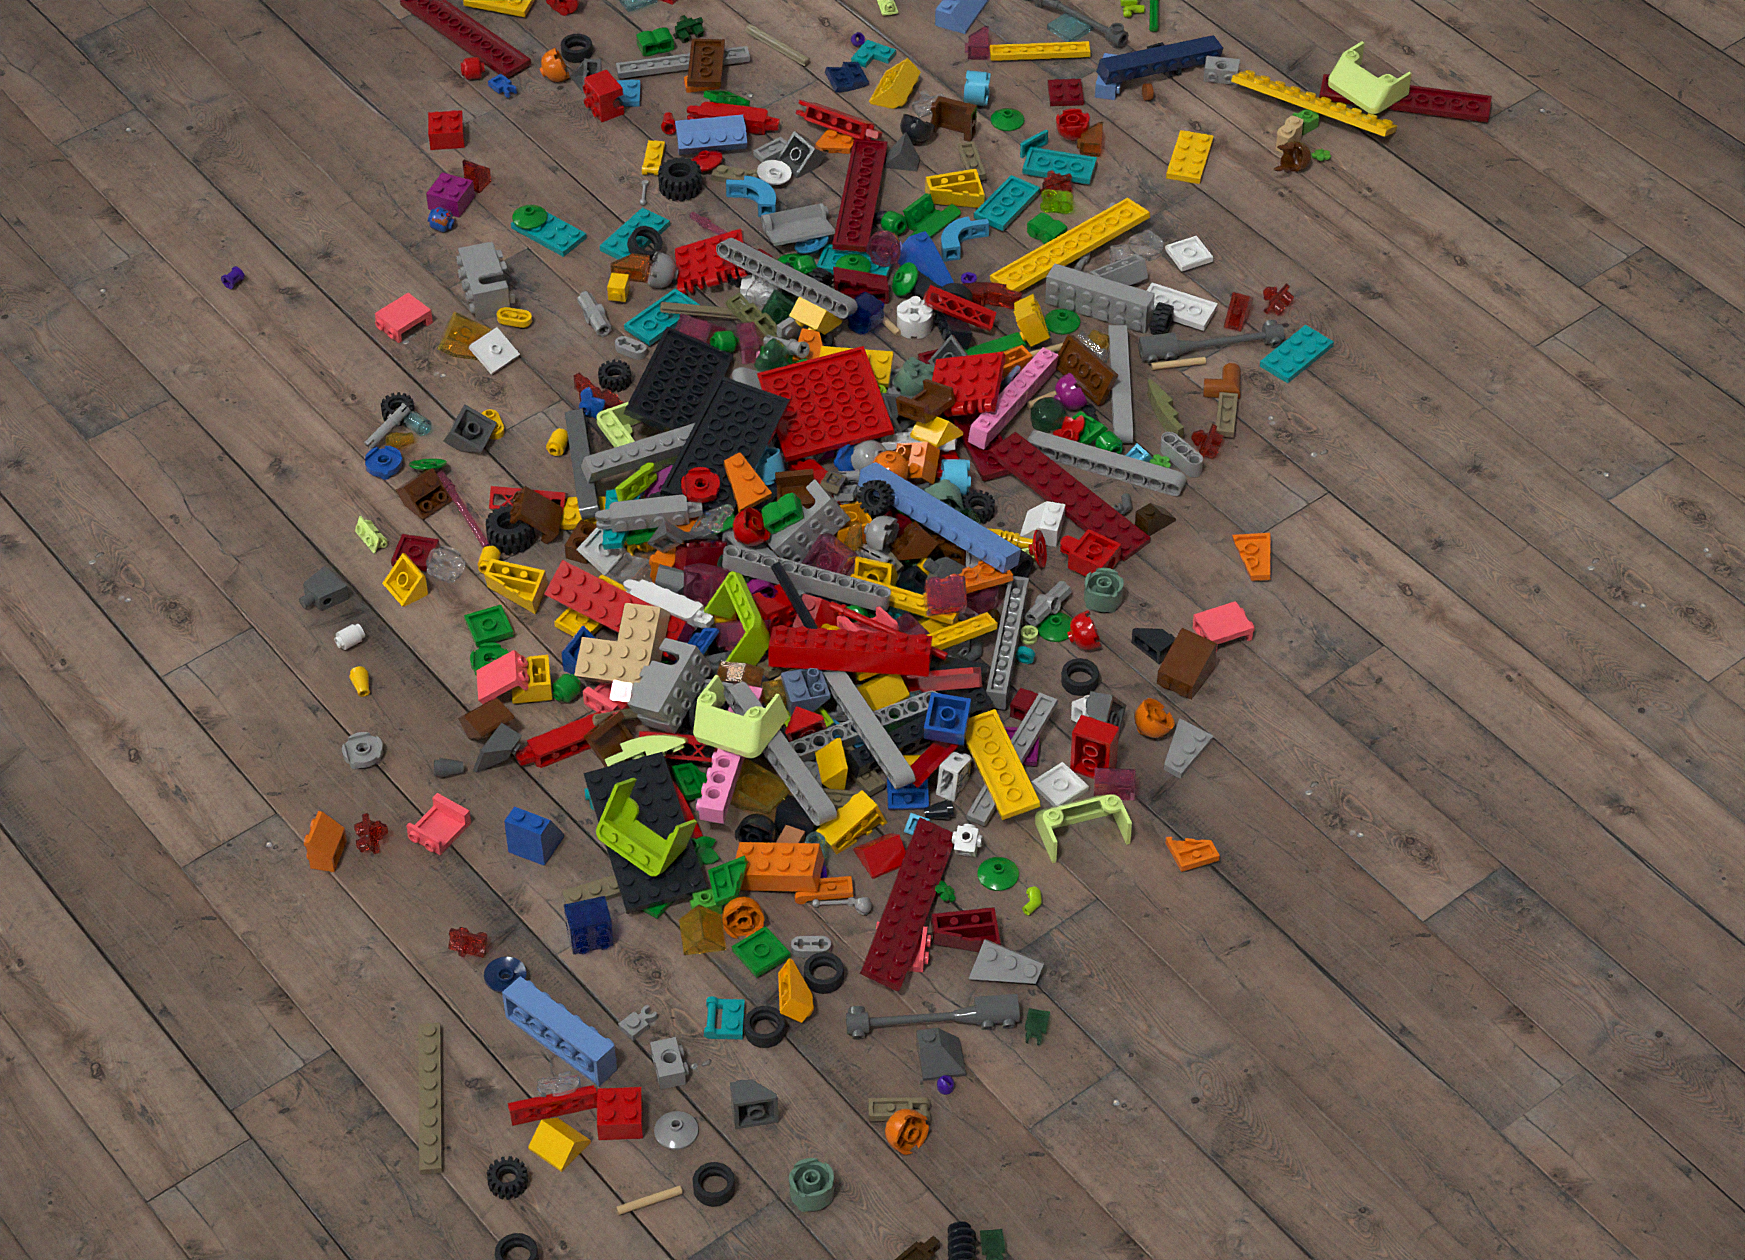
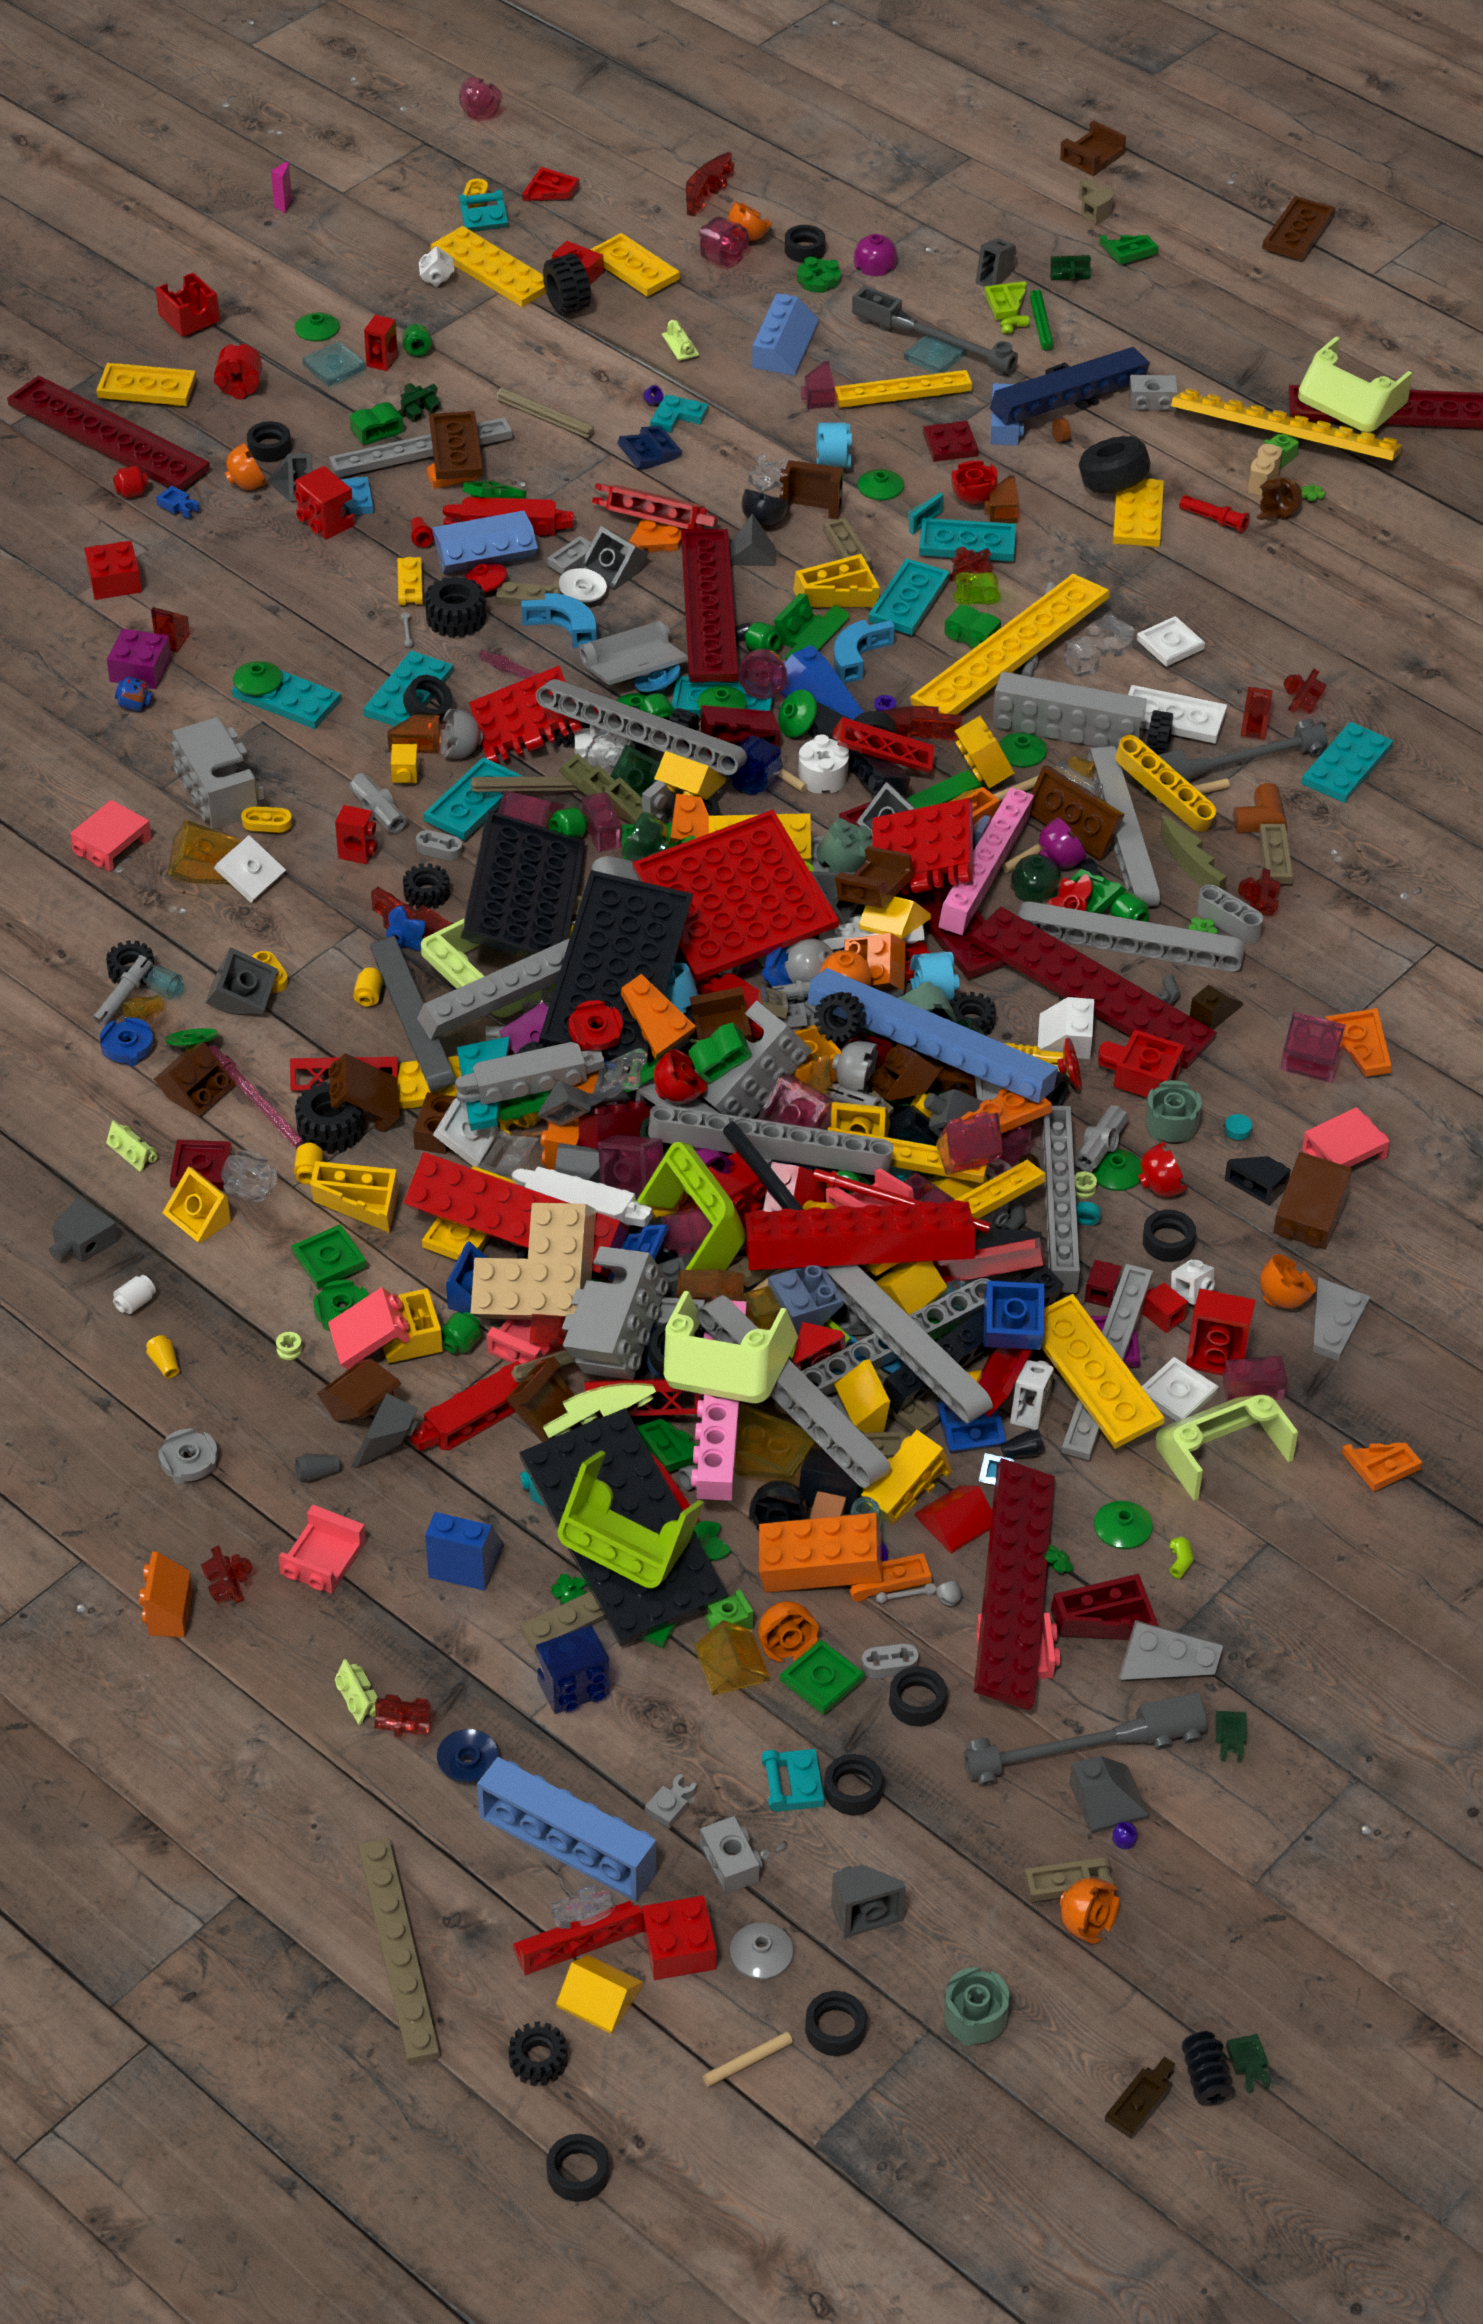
camera: 10 degrees left, 0 degrees up
lime hinge [615,462,657,502] -> none
green wing [708,855,748,907] -> none
light grey pin [763,335,810,358] -> none
light orange slope [778,958,814,1023] -> none
yellow slope [869,58,921,109] -> none
white brick [952,824,983,857] -> none
dark grey slope [1086,692,1126,733] -> none
light grey brick [1090,254,1148,285] -> none
medium azure slope [1125,444,1153,462] -> none
none -> yellowish green bush [276,1332,302,1360]
none -> red brick [335,805,378,865]
none -> yellowish green hinge [335,1659,382,1725]
none -> green plant [551,1573,586,1605]
none -> black tyre [1079,436,1151,494]
none -> yellow beam [1115,735,1216,832]
none -> red brick [1142,1282,1188,1333]
none -> red pin [1179,495,1250,533]
none -> teal tile [1224,1114,1252,1140]
none -> clear pink slope [1280,1012,1346,1083]

